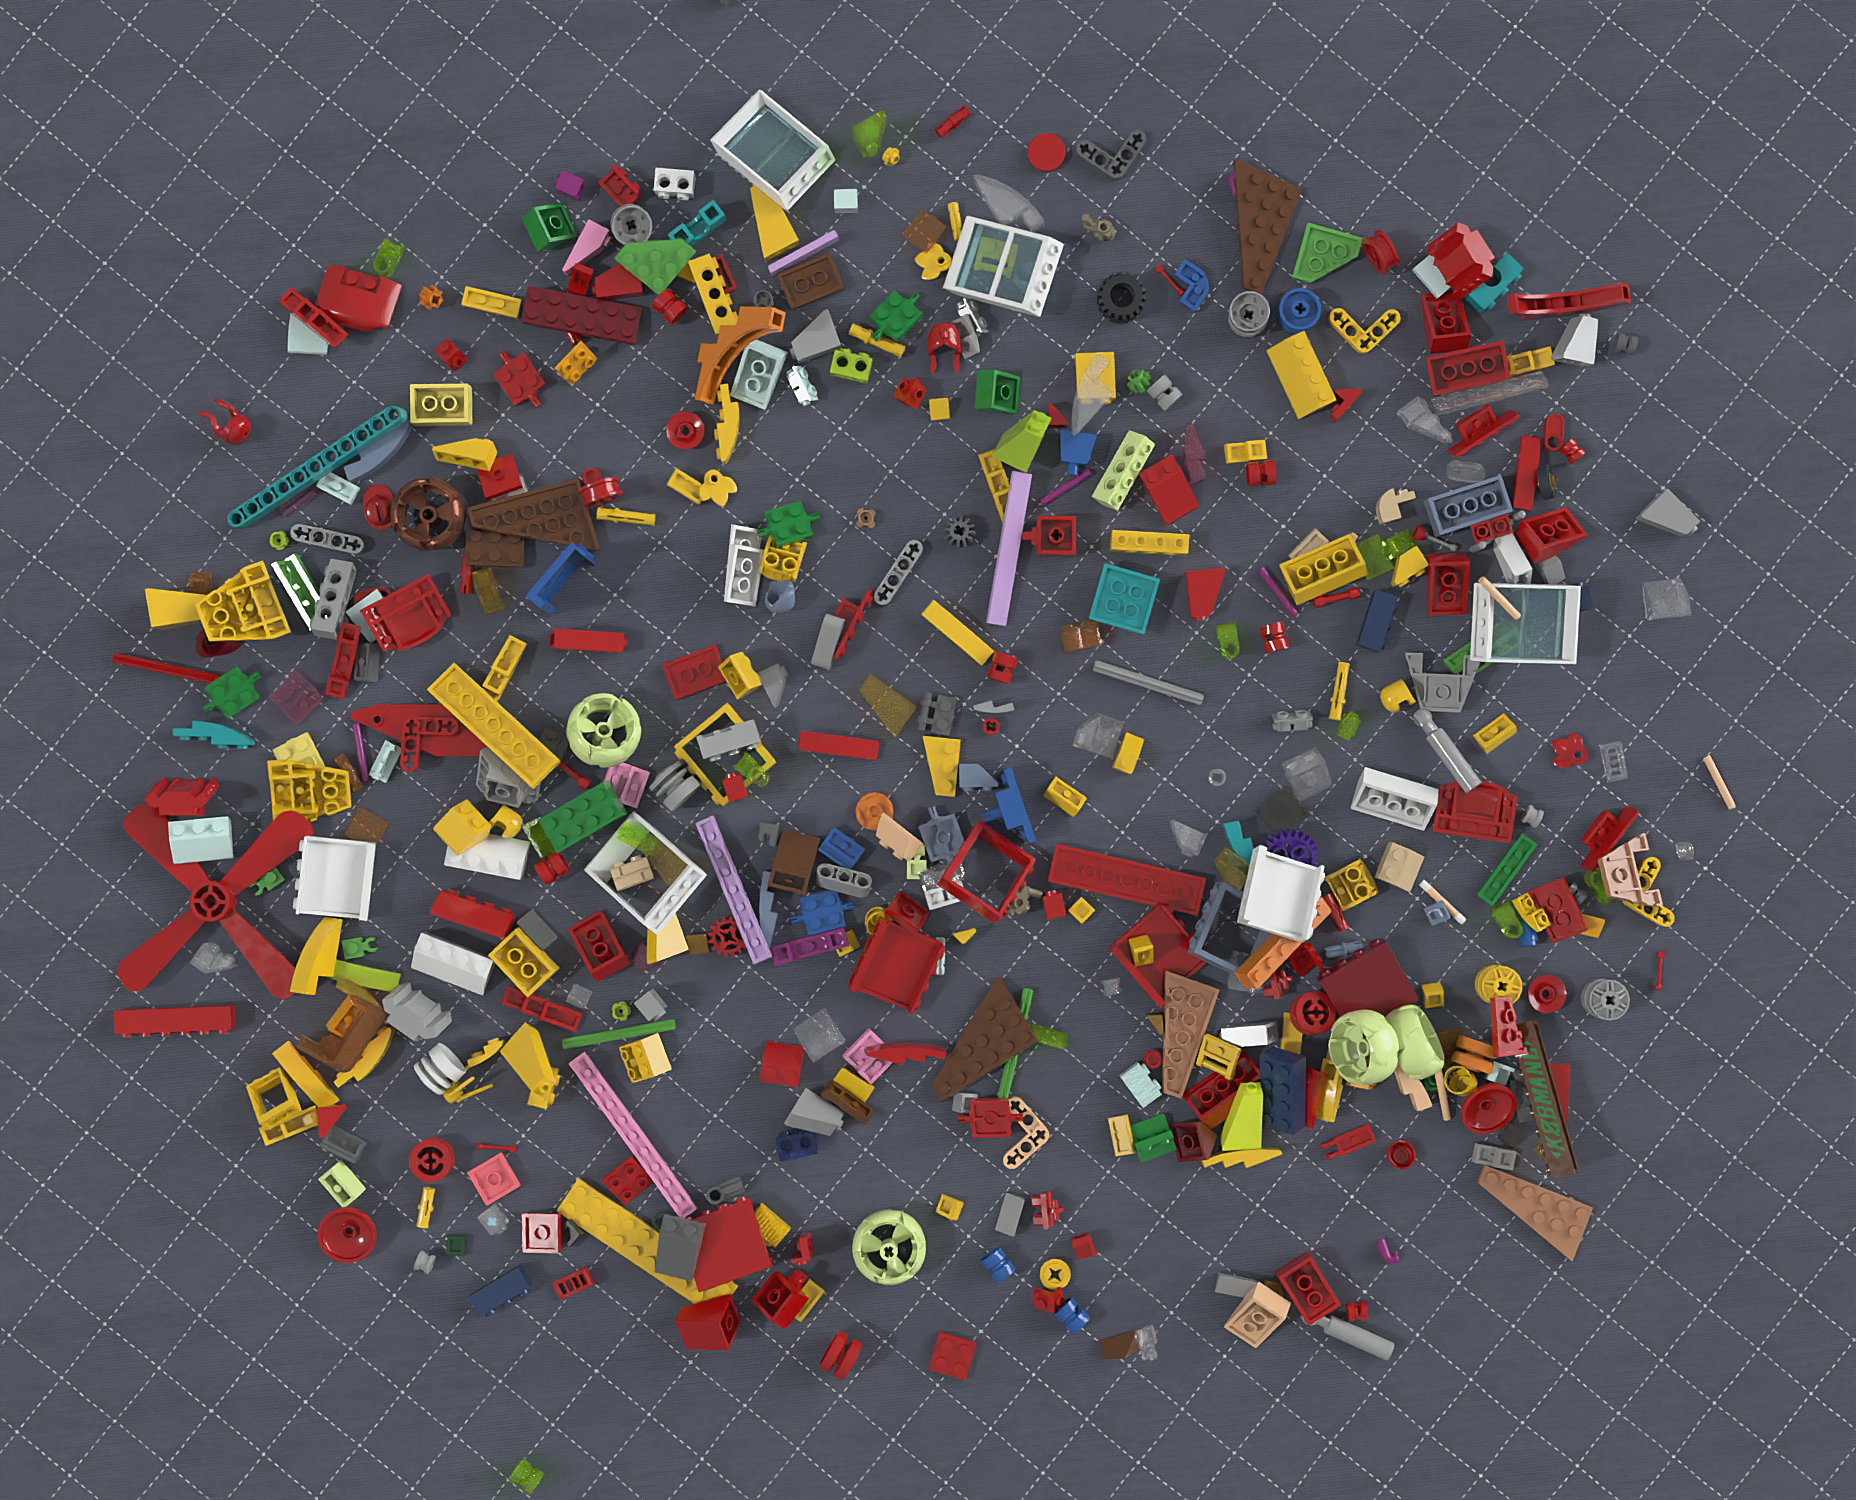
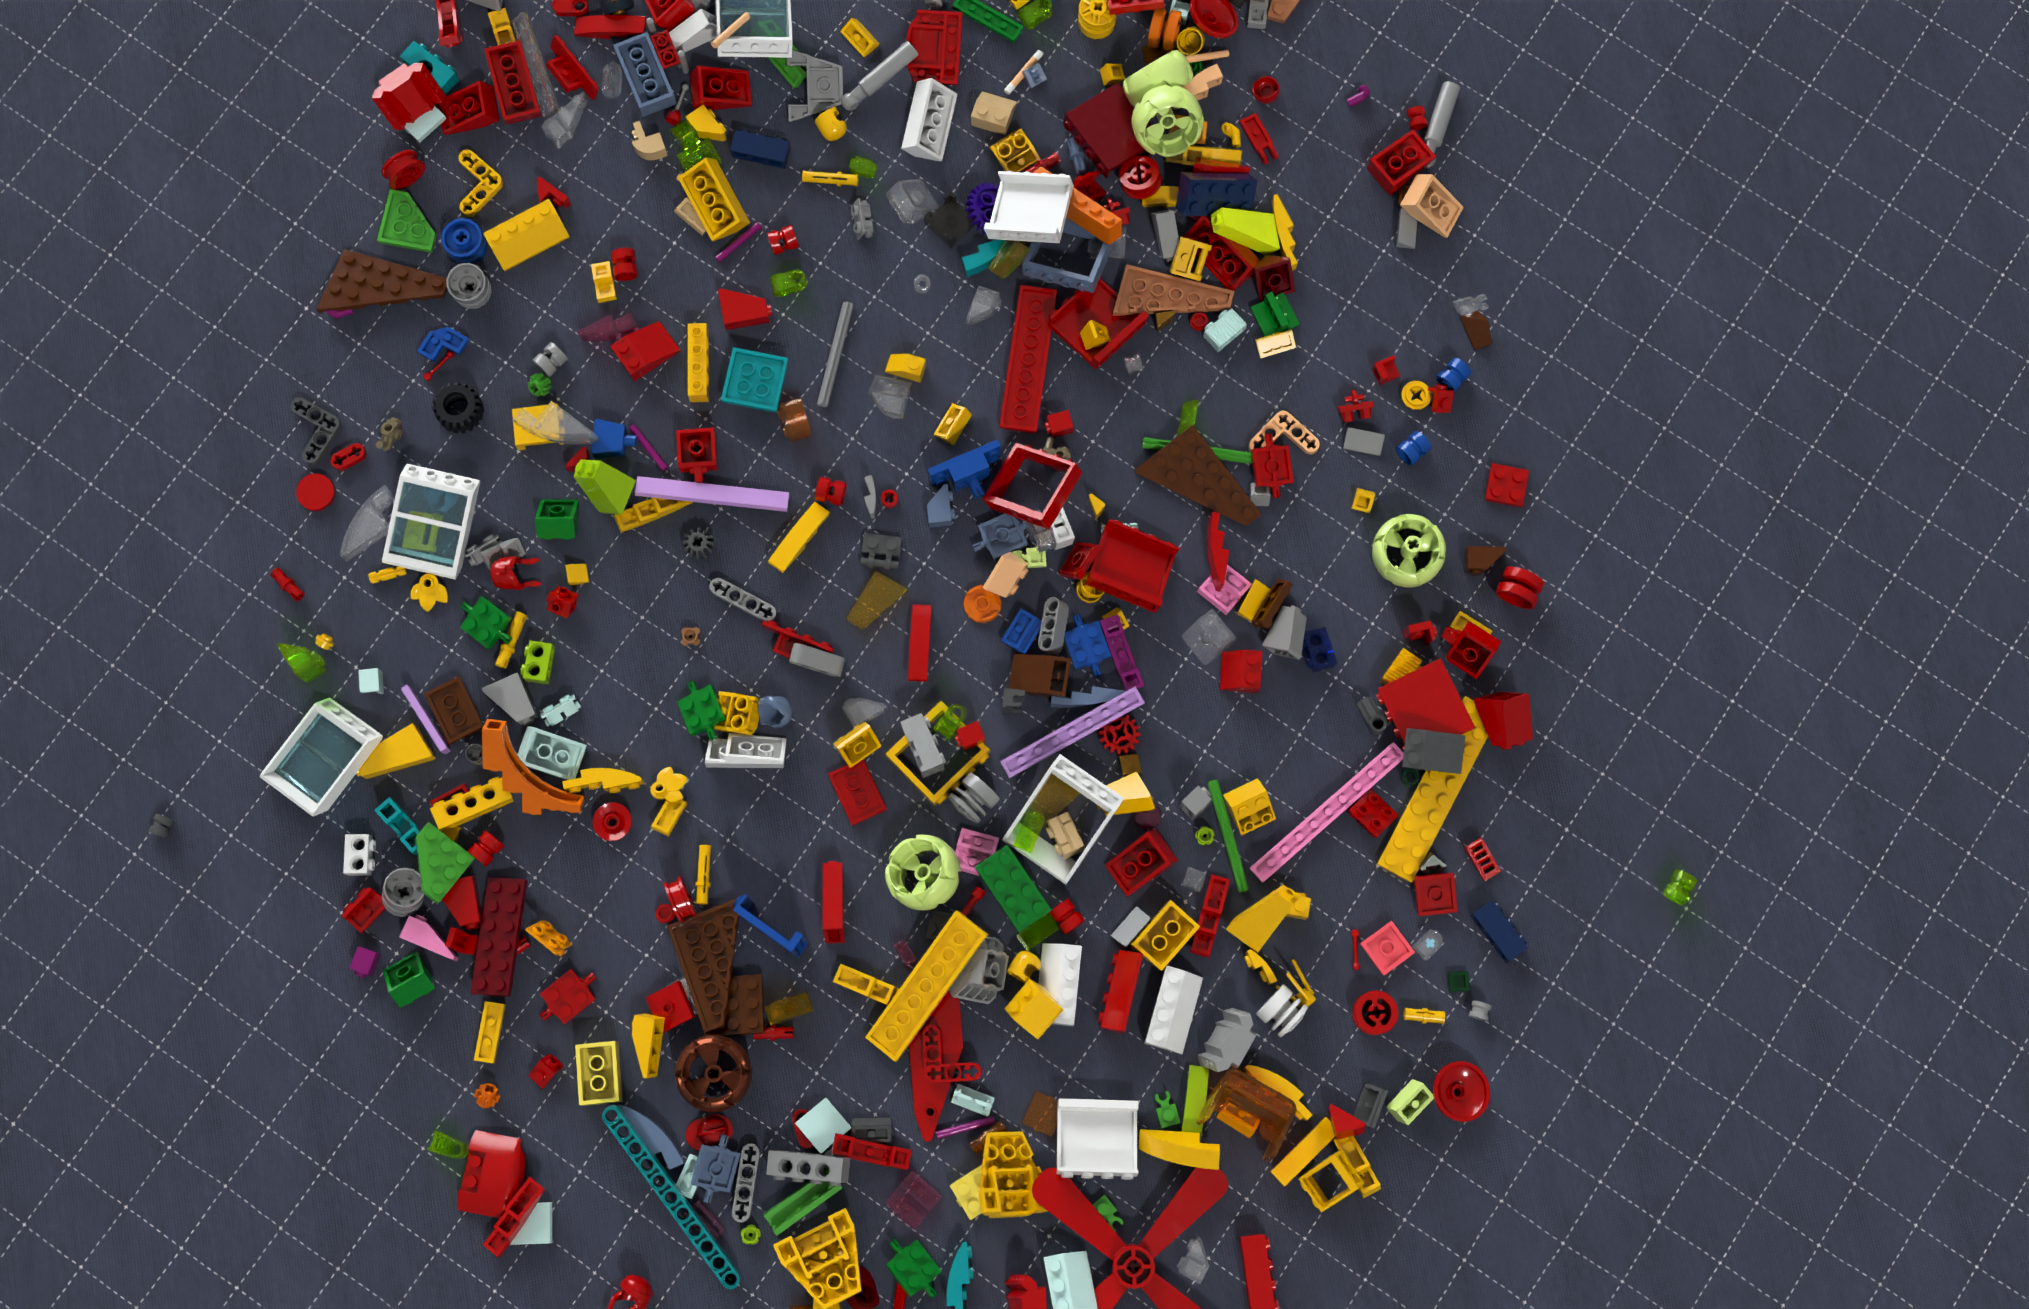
camera: 90 degrees left, 10 degrees down
red slope [360,574,451,651] -> none
clear orange piece [902,209,947,254] -> none
yellow wing [923,736,961,797] -> none
yellow plate [1068,897,1095,924] -> none
yellowish green brick [1092,430,1155,511] -> none
red bar [1312,587,1360,608] -> none
none -> red beam [330,443,367,471]
none -> sand blue plate [691,1134,741,1203]
none -> clear pink piece [893,939,917,967]
none -> yellow arm [1221,122,1241,148]
none -> reddish brown slope [1465,546,1506,576]

